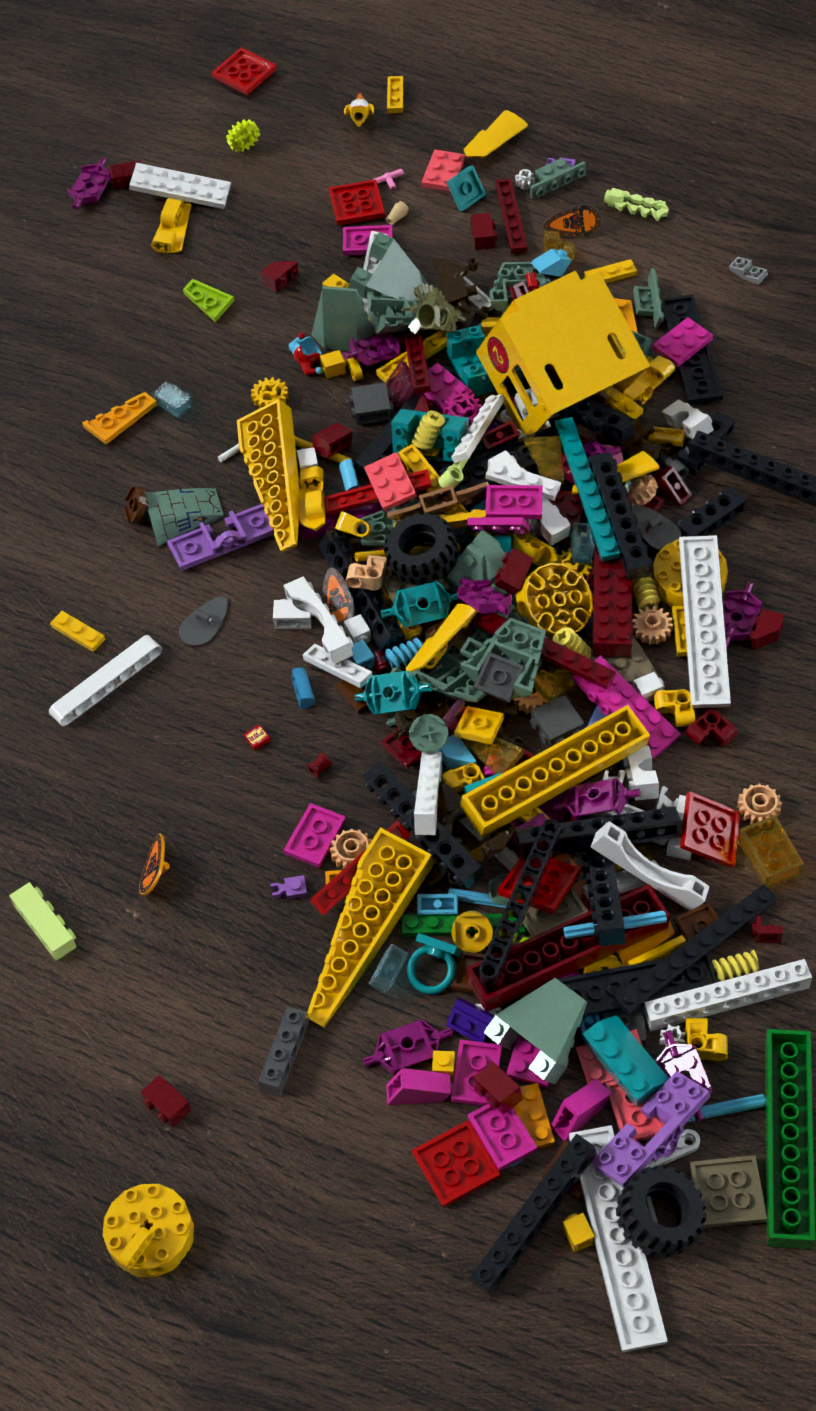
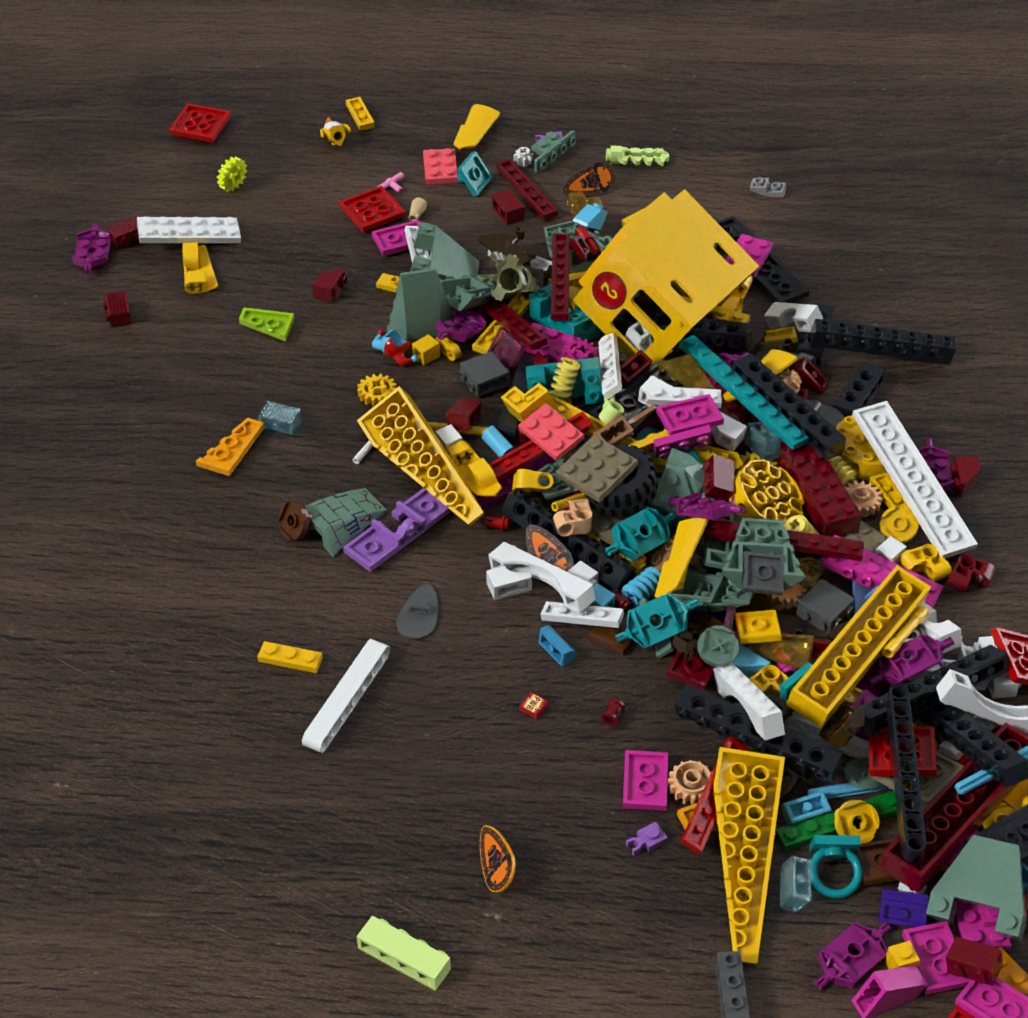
camera: 25 degrees left, 10 degrees down
none -> dark red brick [103,290,132,327]
none -> red pin [485,515,510,531]
none -> yellow panel [501,383,556,423]
none -> dark red tile [551,233,570,320]
none -> dark tan plate [556,435,639,503]
none -> yellow tile [879,506,919,544]
none -> yellow piece [882,606,929,658]

